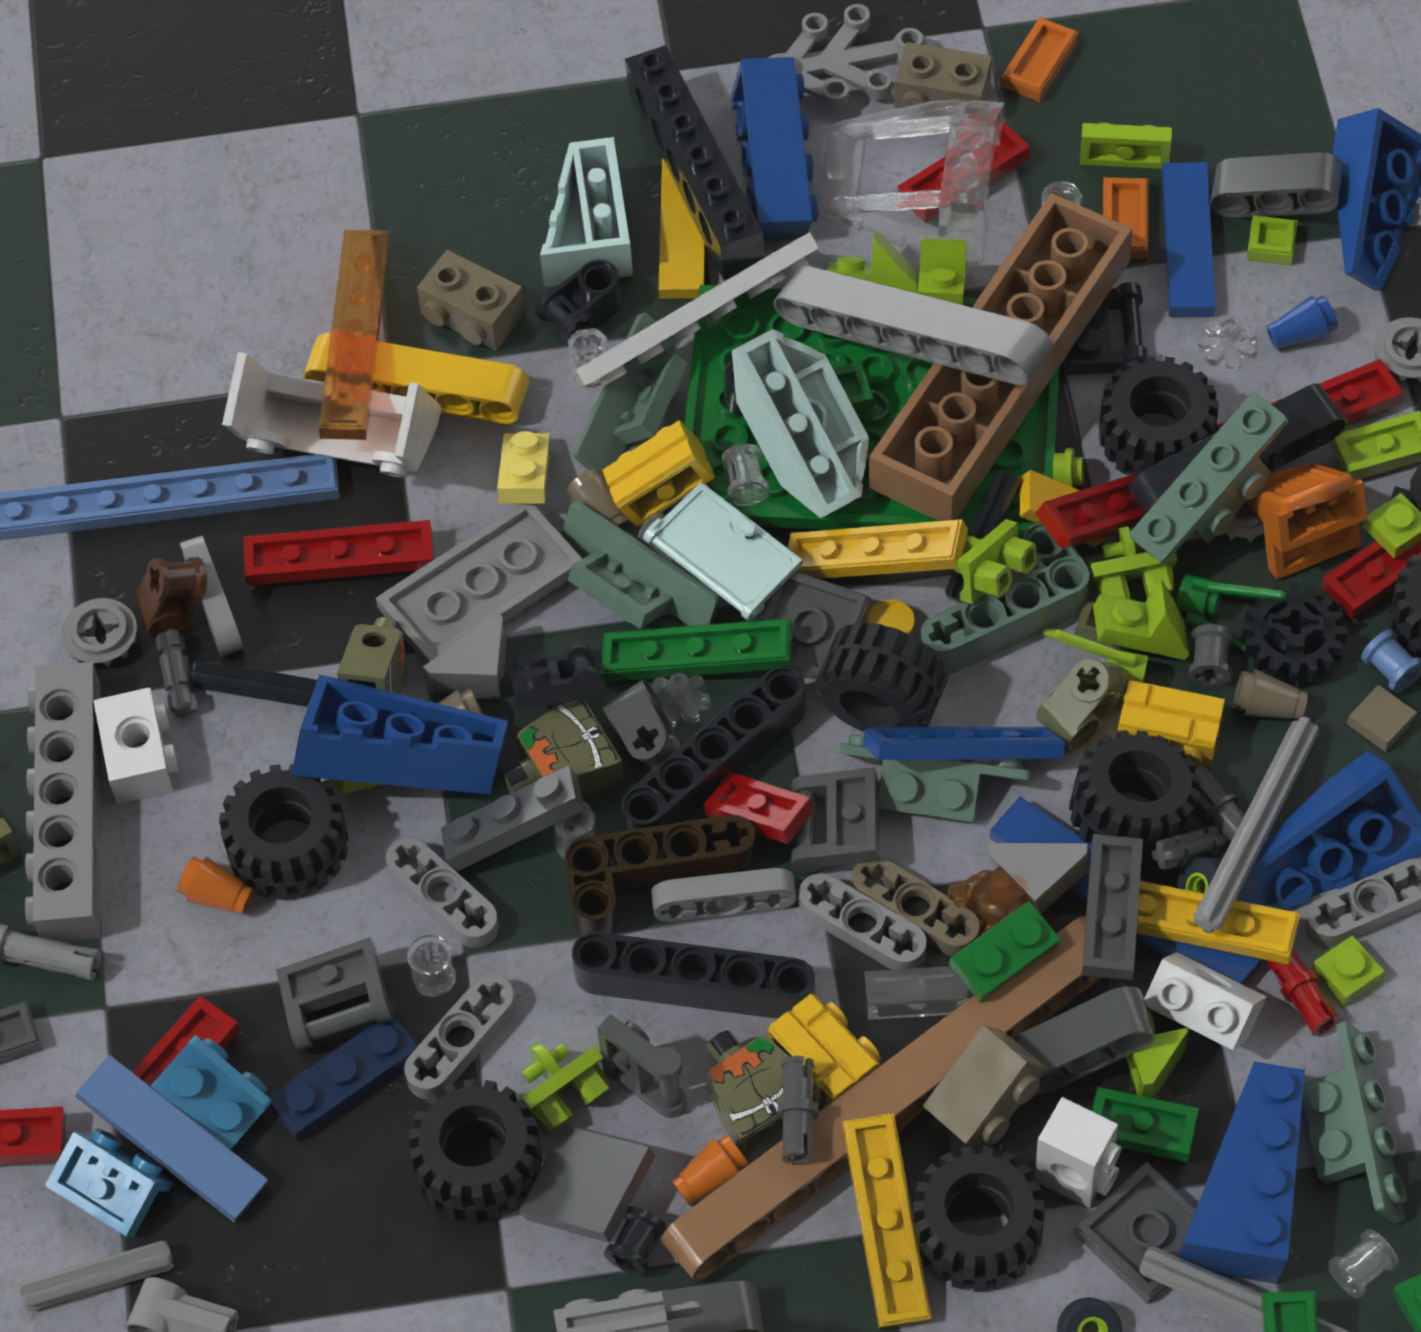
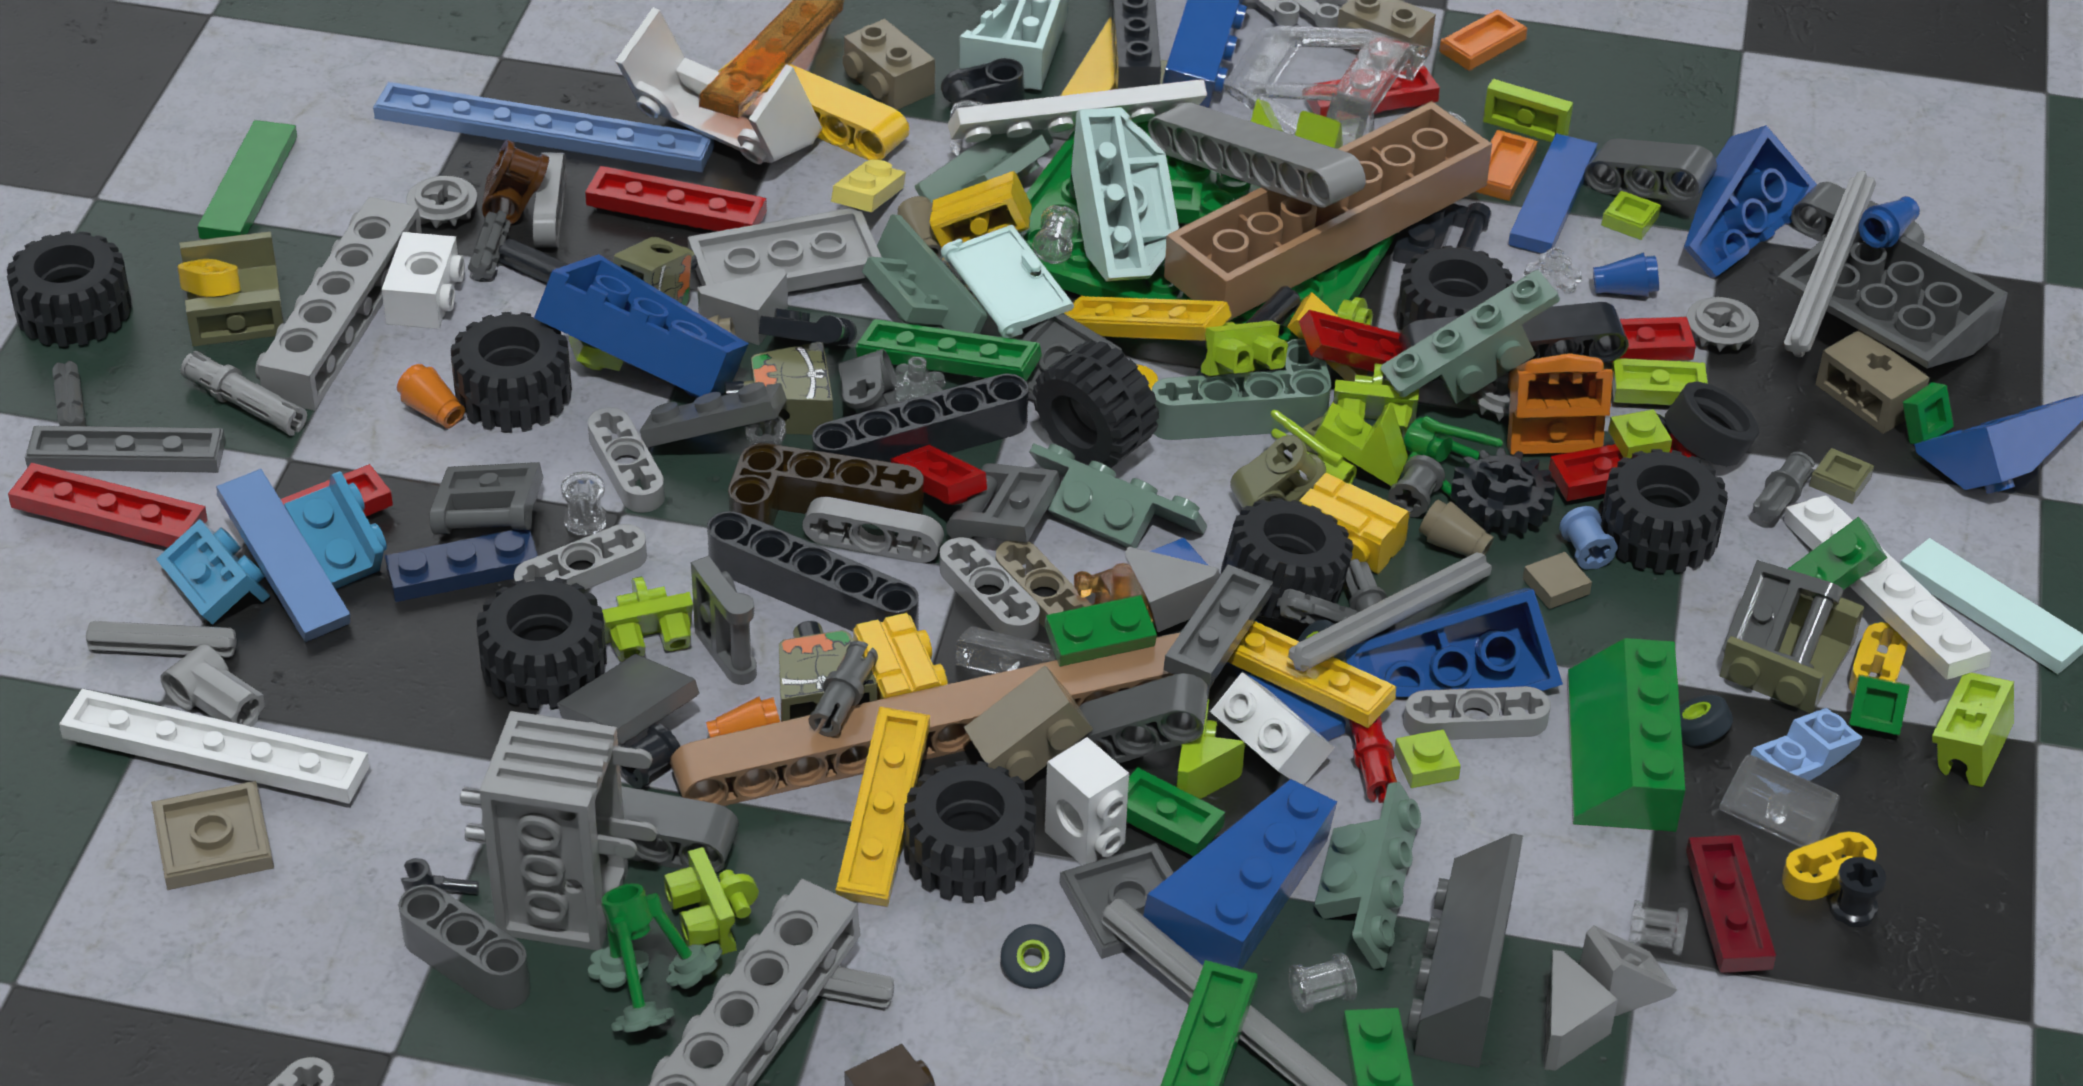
camera: 15 degrees right, 15 degrees down
blue tile [863,727,1065,760] -> none

